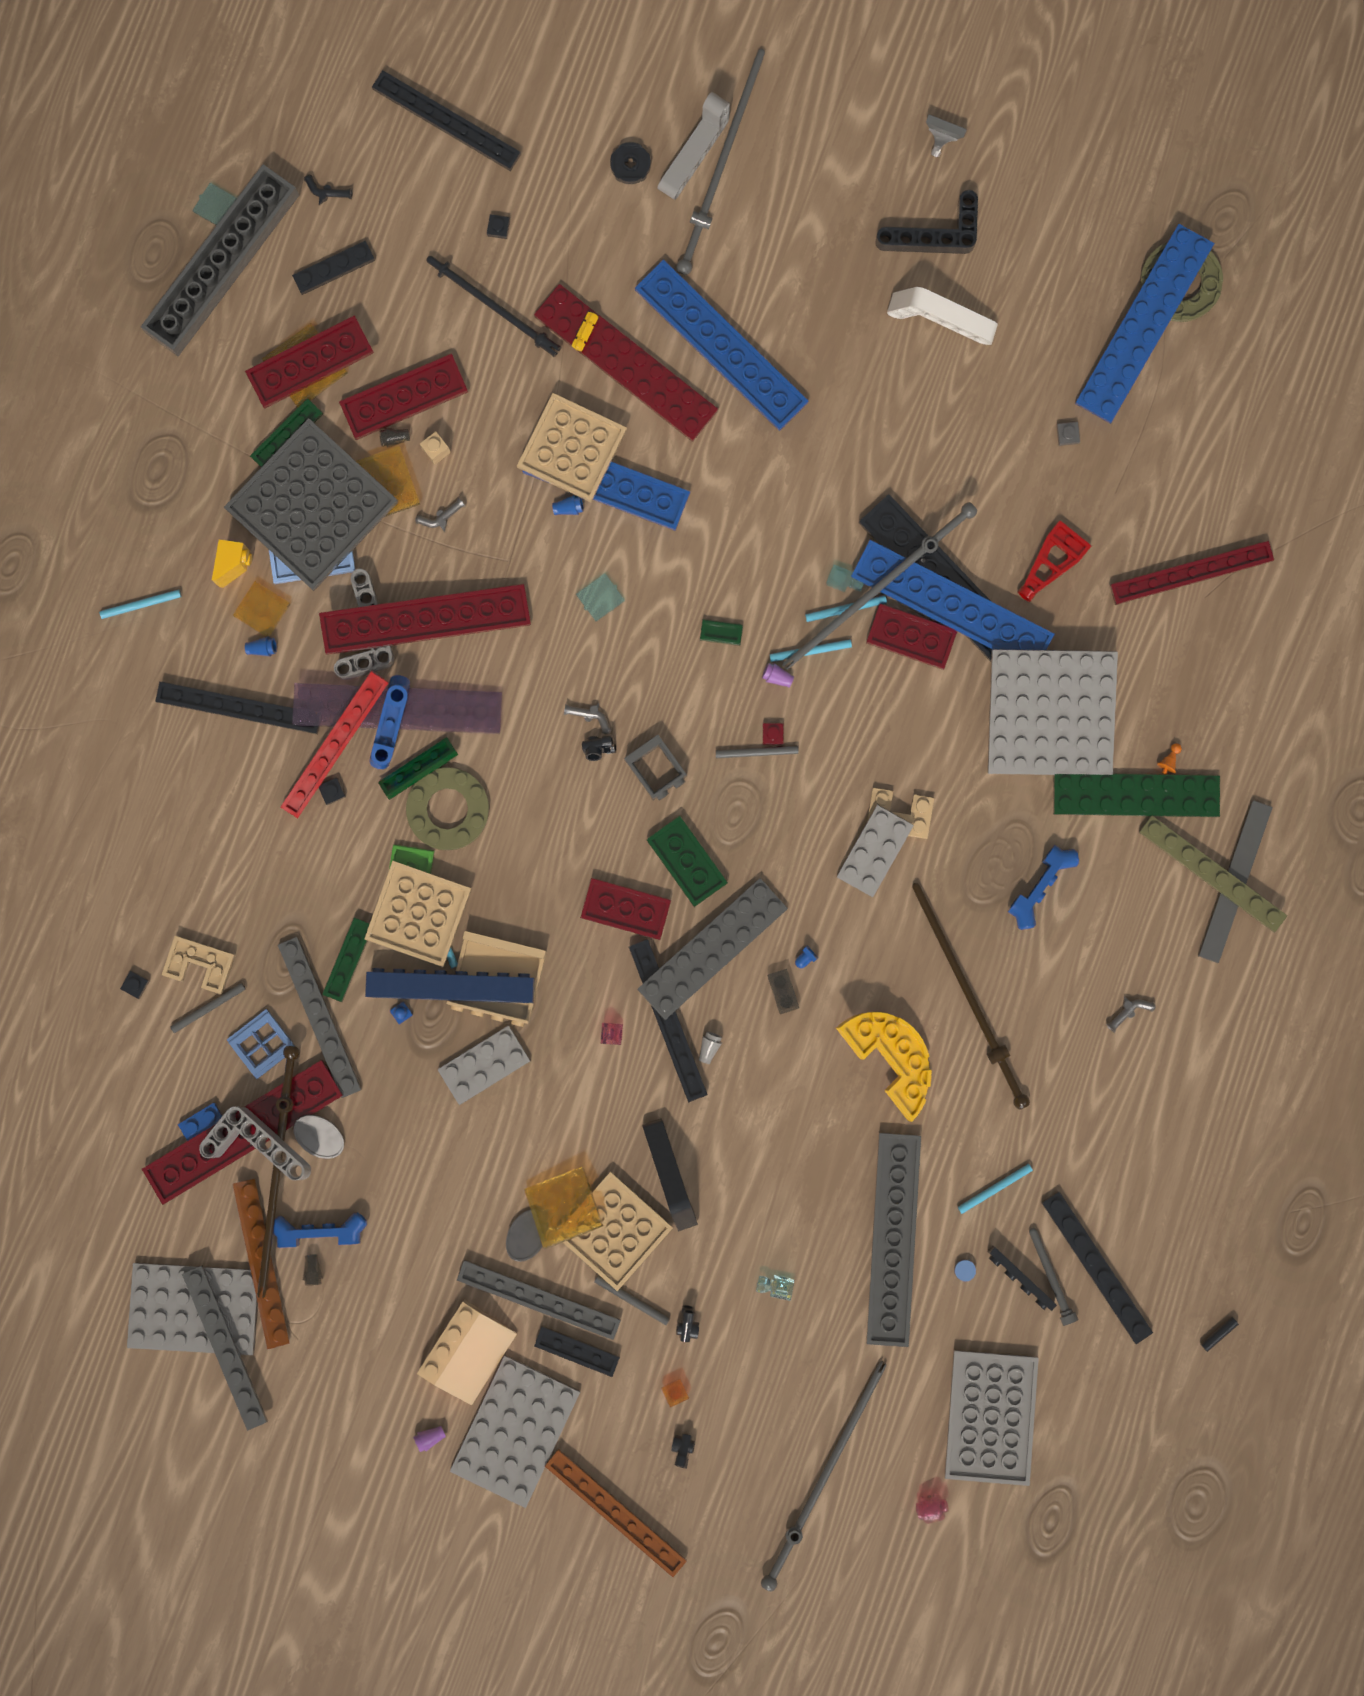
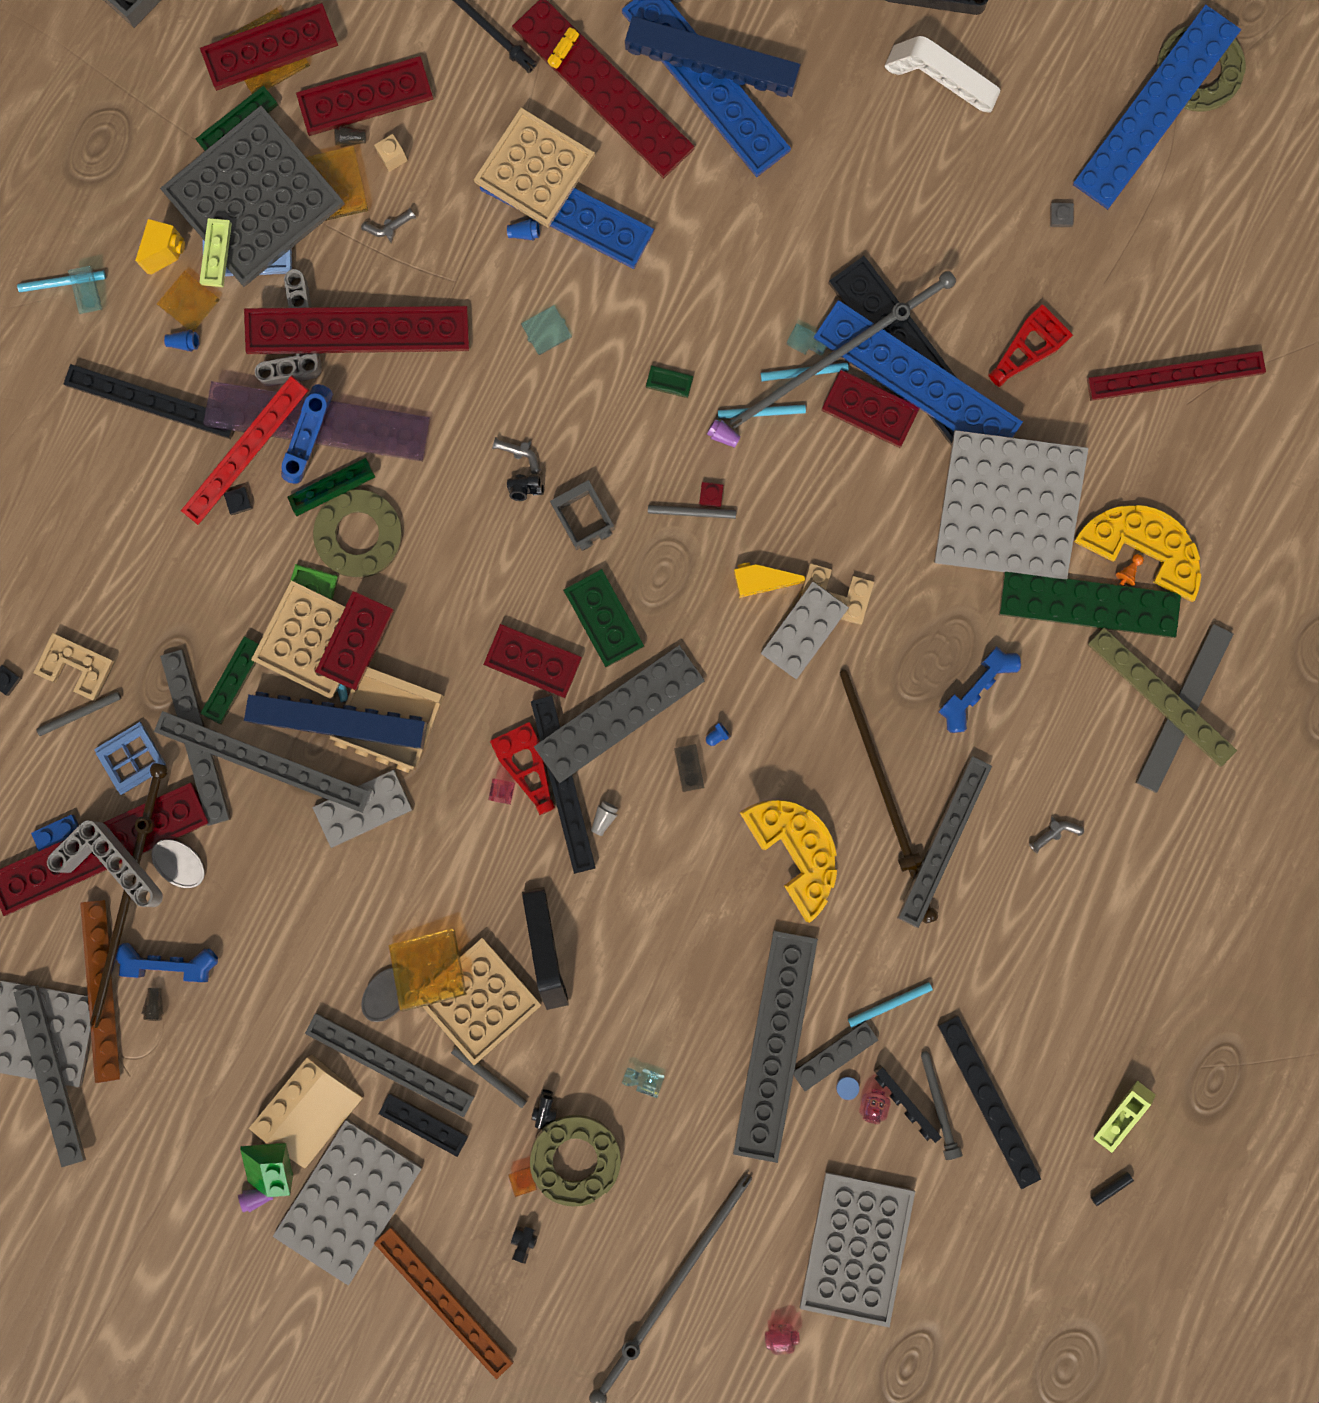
camera: 10 degrees right, 0 degrees up
blue piece [390,1001,413,1024] -> none
none -> clear light blue plate [68,266,103,314]
none -> dark grey plate [154,711,371,813]
none -> yellowish green plate [199,218,232,287]
none -> green slope [240,1143,293,1197]
none -> dark red plate [315,591,395,691]
none -> red plate [490,722,555,815]
none -> olive plate [530,1115,621,1207]
none -> dark blue brick [625,16,801,97]
none -> yellow slope [733,562,805,598]
none -> dark grey plate [794,1021,878,1091]
none -> clear pink head [859,1089,891,1125]
none -> dark grey plate [897,756,992,928]
none -> yellow plate [1074,505,1201,602]
none -> yellowish green slope [1093,1081,1156,1153]

